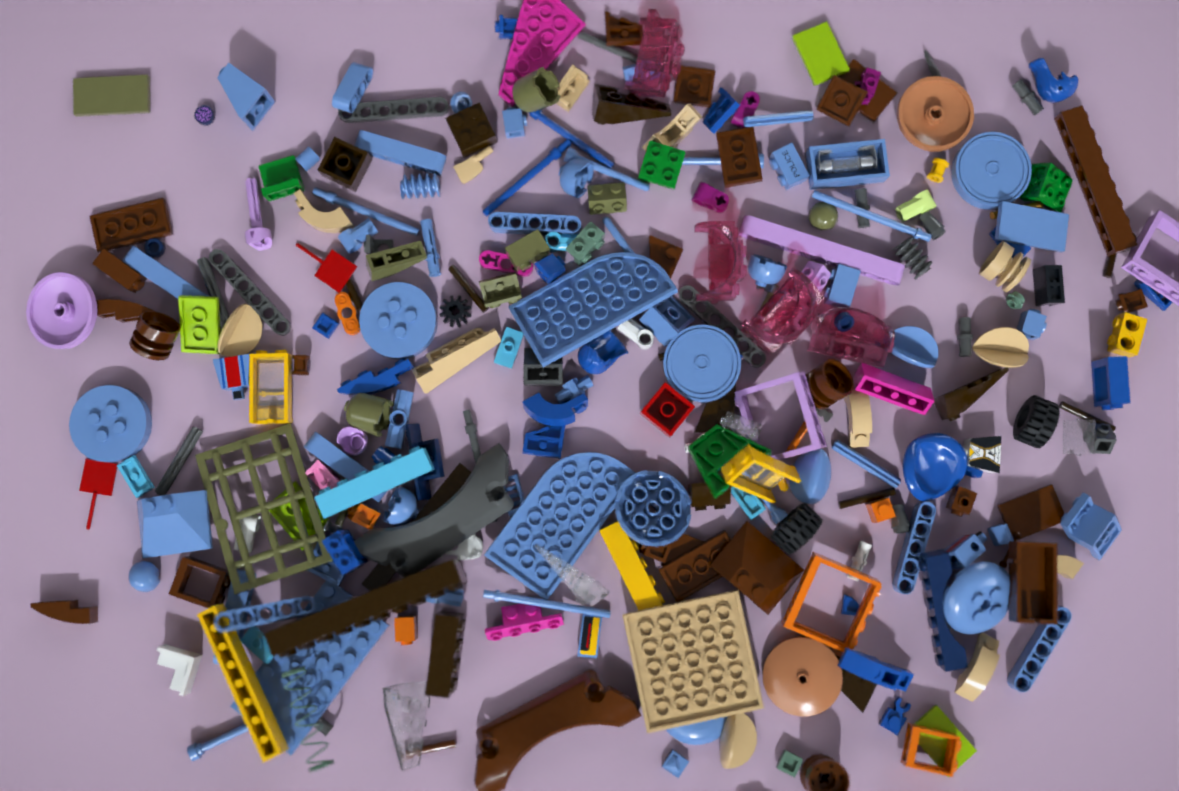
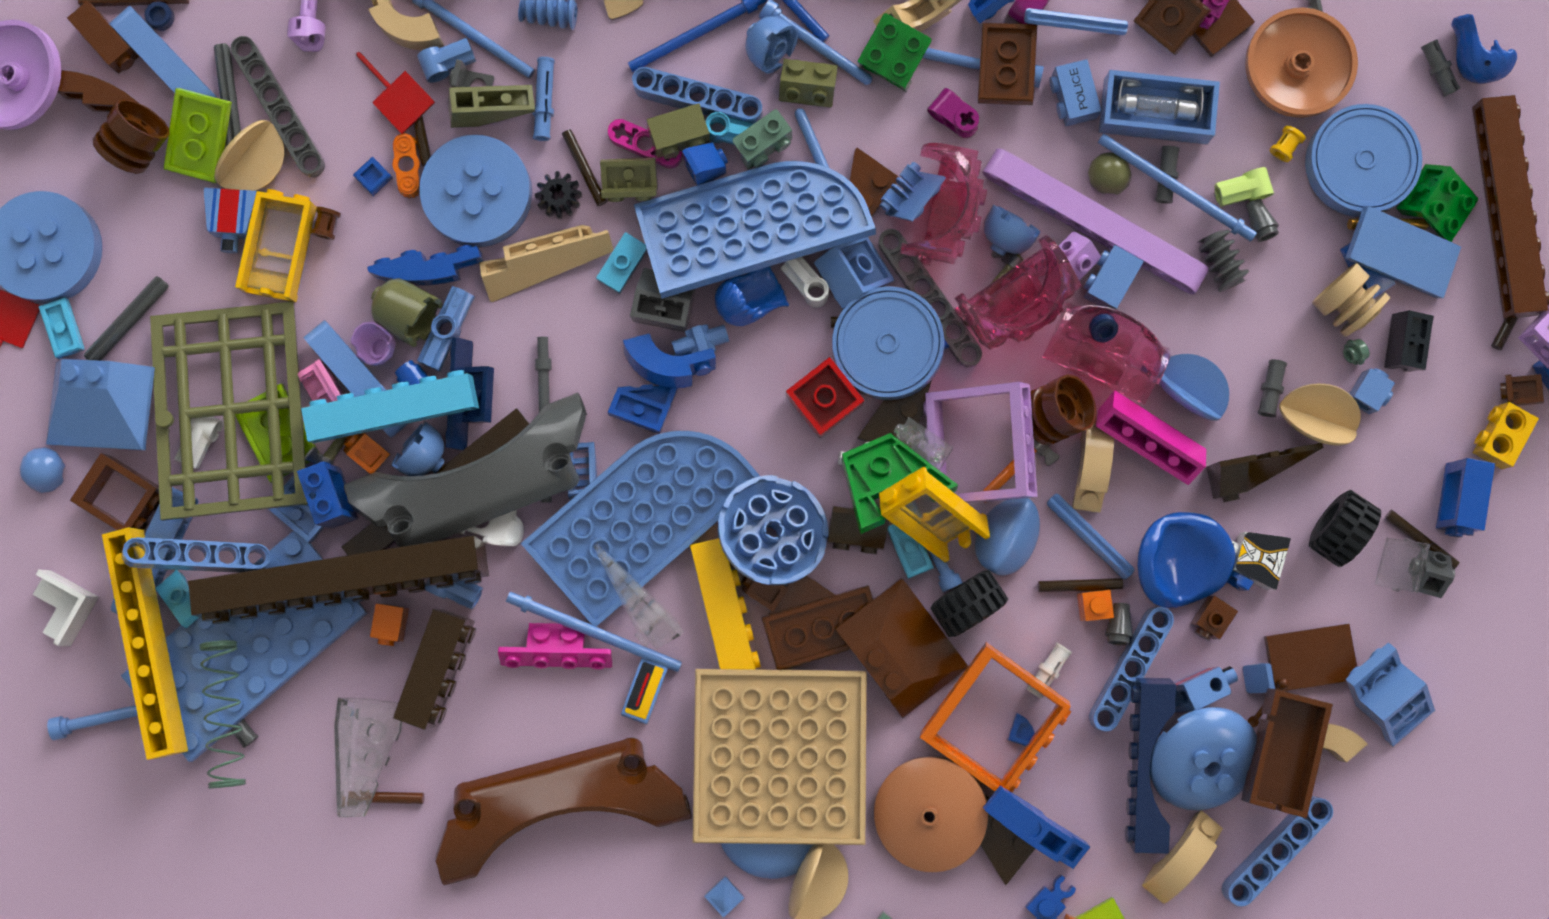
camera: 15 degrees right, 0 degrees up
none -> medium blue hinge [880,162,946,222]

